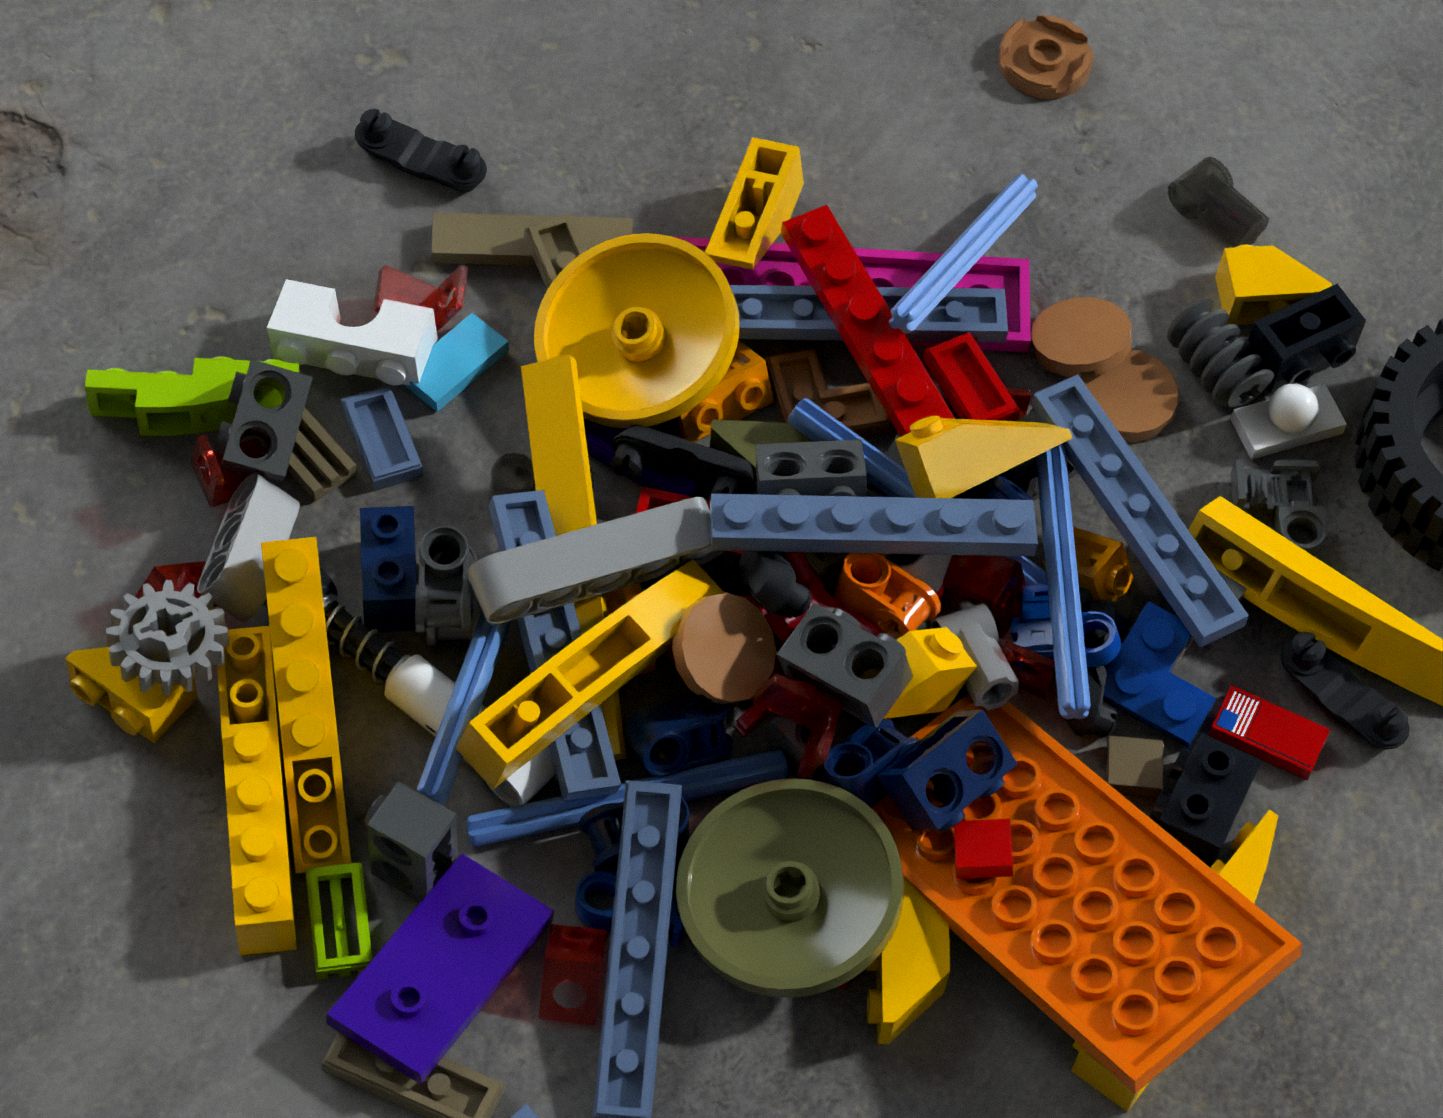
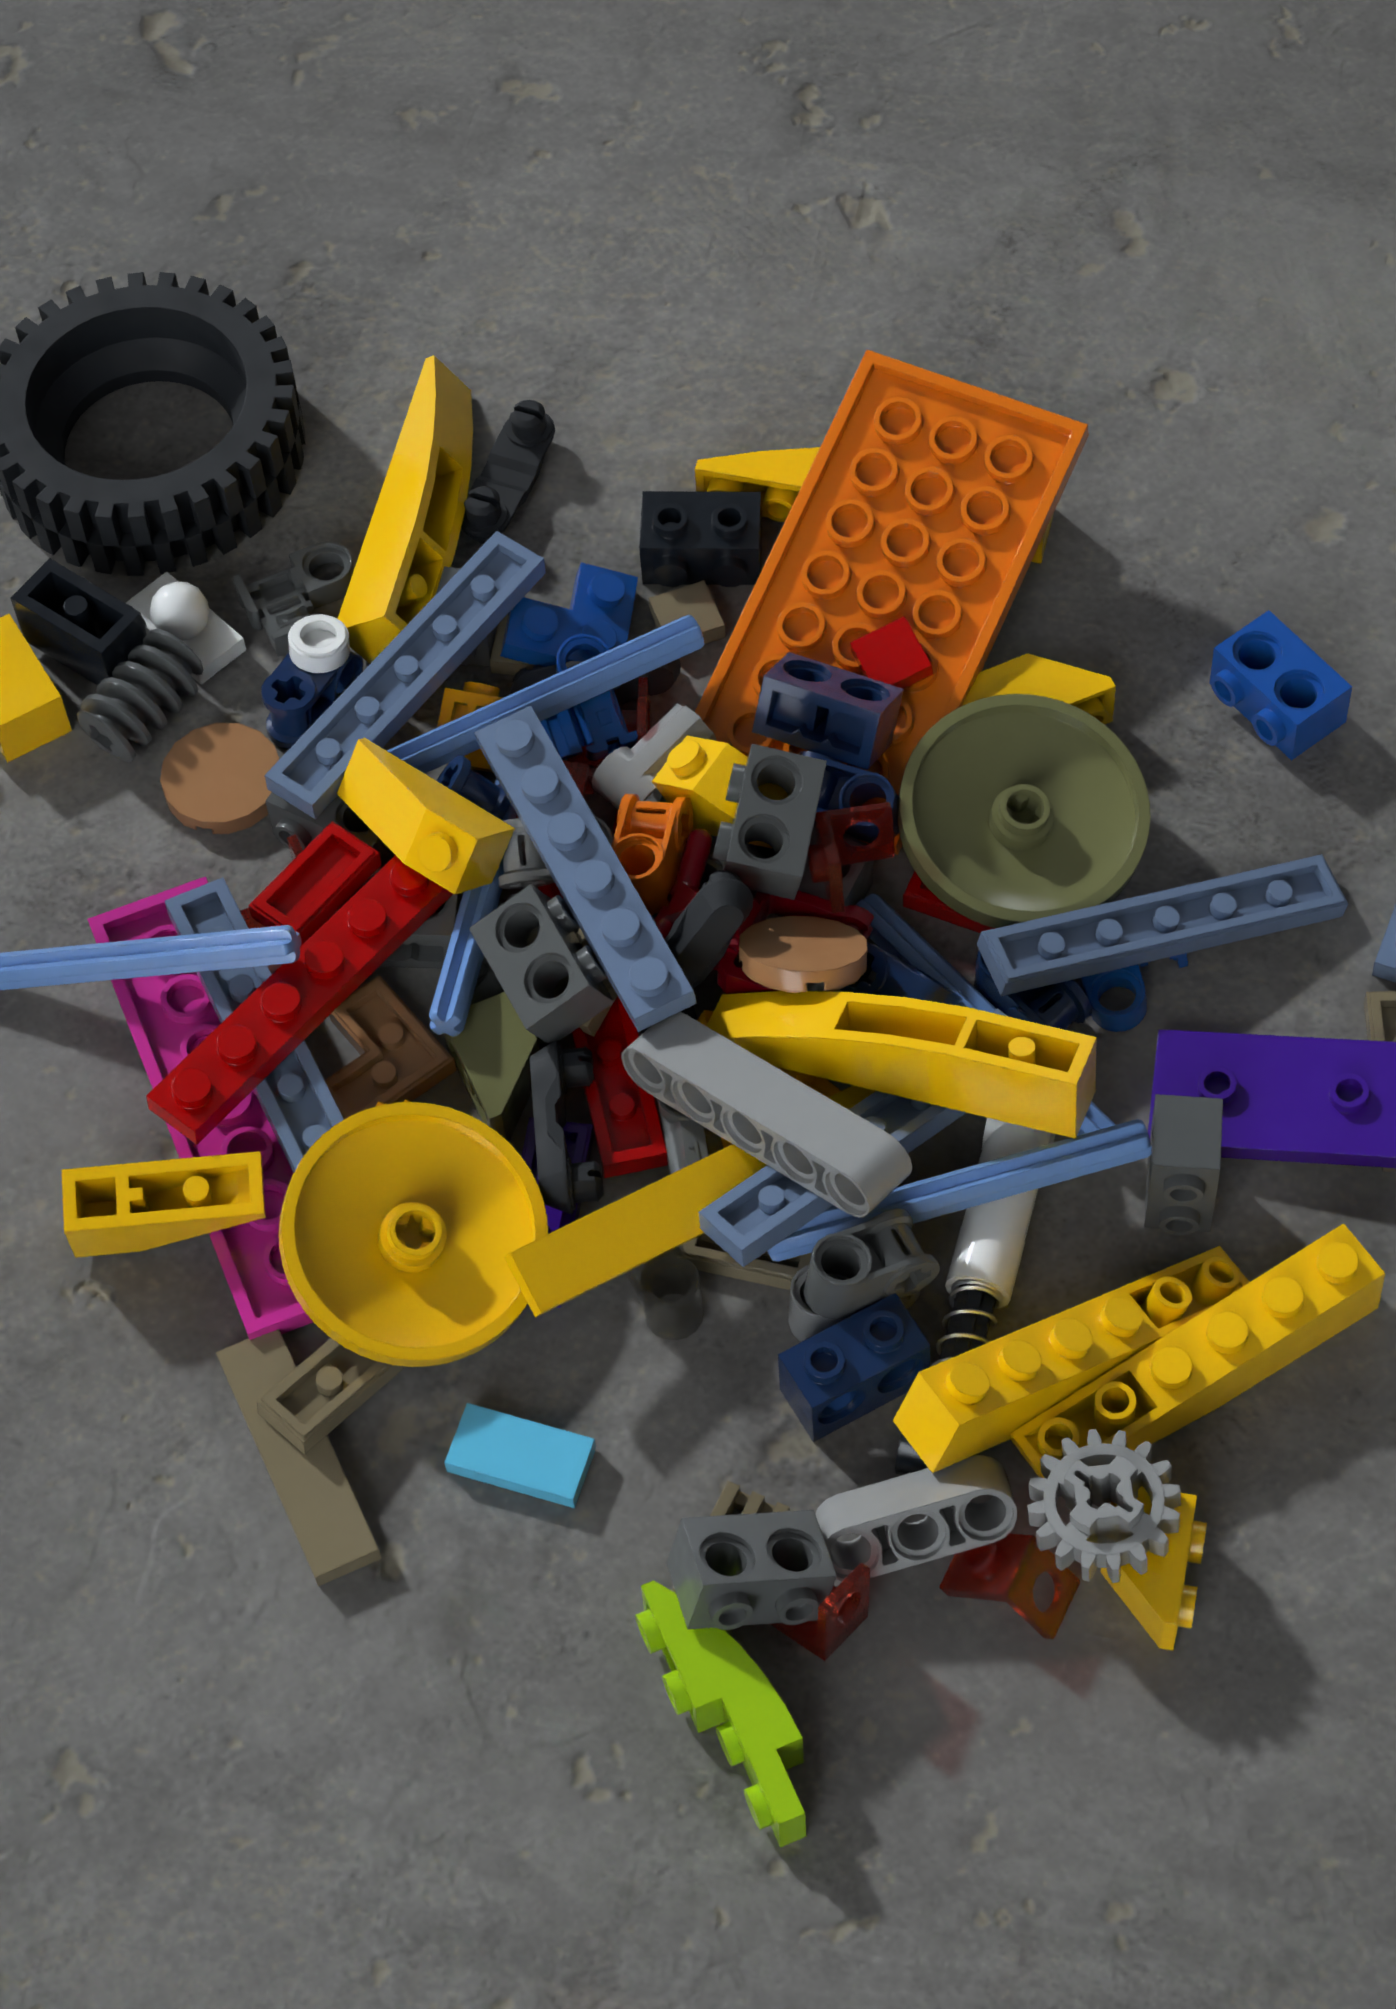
camera: 105 degrees left, 0 degrees up
white arch [267,279,438,386] -> none
lime tile [305,862,372,980] -> none
sand blue tile [340,385,423,491] -> none
black piece [355,109,487,192] -> none
clear red bracket [373,265,468,332] -> none
clear red bracket [539,924,607,1025] -> none
medium nougat tile [1031,297,1132,378] -> none
red tile [1208,685,1331,781] -> none
none -> dark blue piece [261,651,364,749]
none -> white tile [288,614,350,673]

